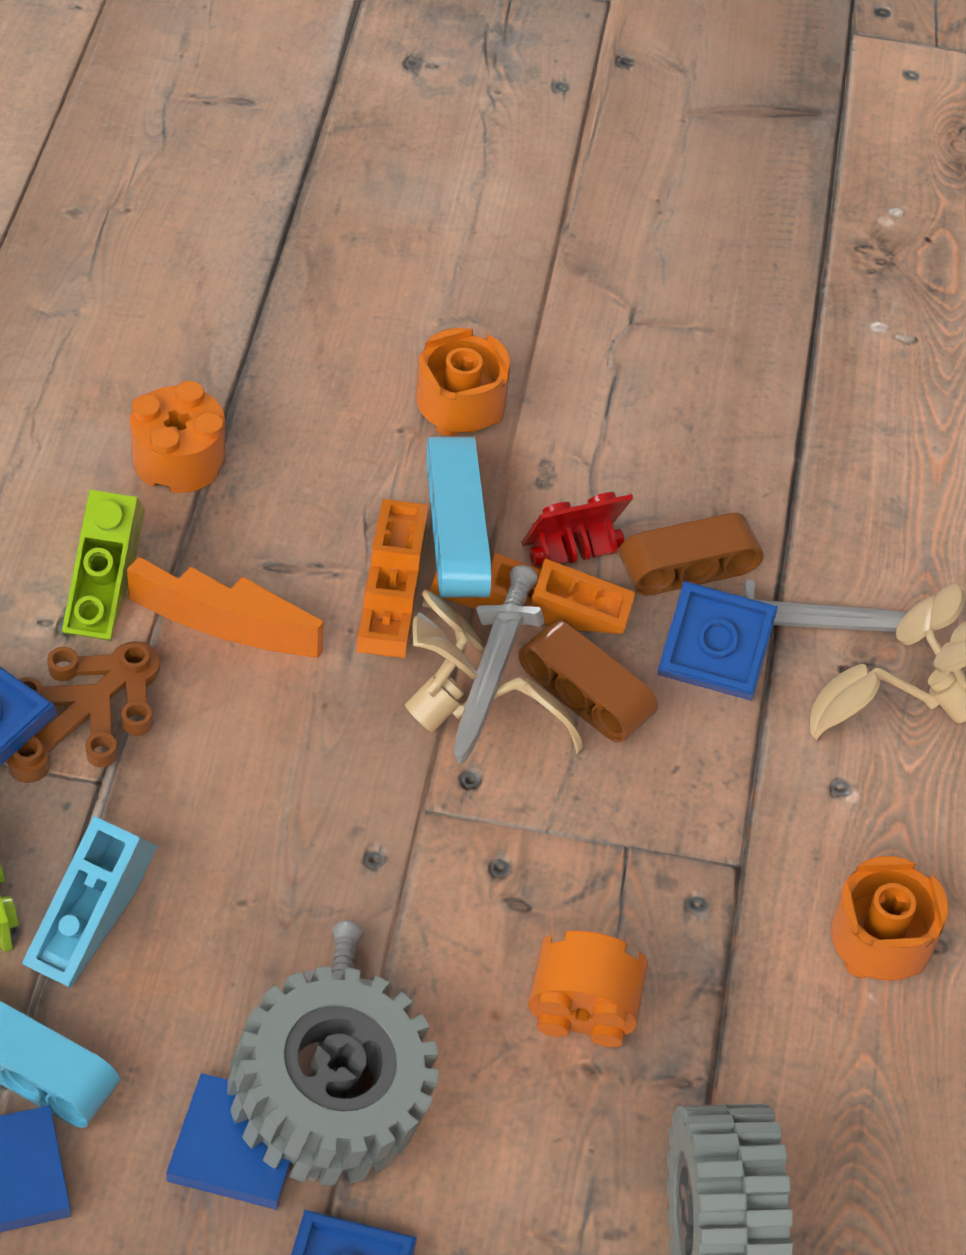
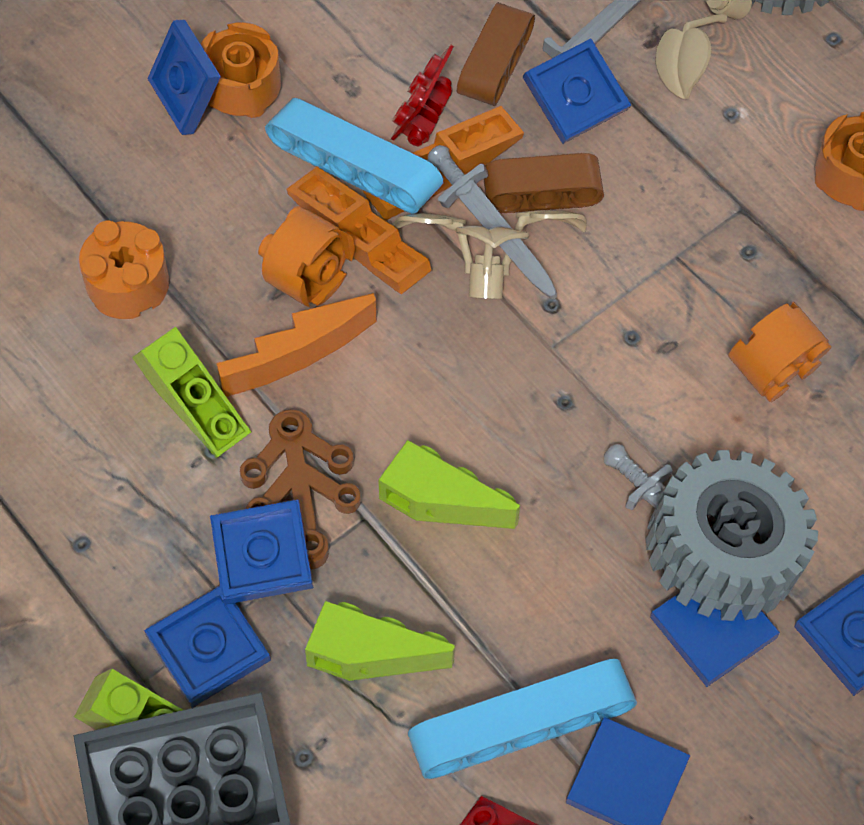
camera: 45 degrees left, 10 degrees up
medium azure slope [22,816,158,988] -> none
none -> blue tile [147,20,221,135]
none -> orange brick [258,206,355,307]
none -> lime slope [378,440,520,529]

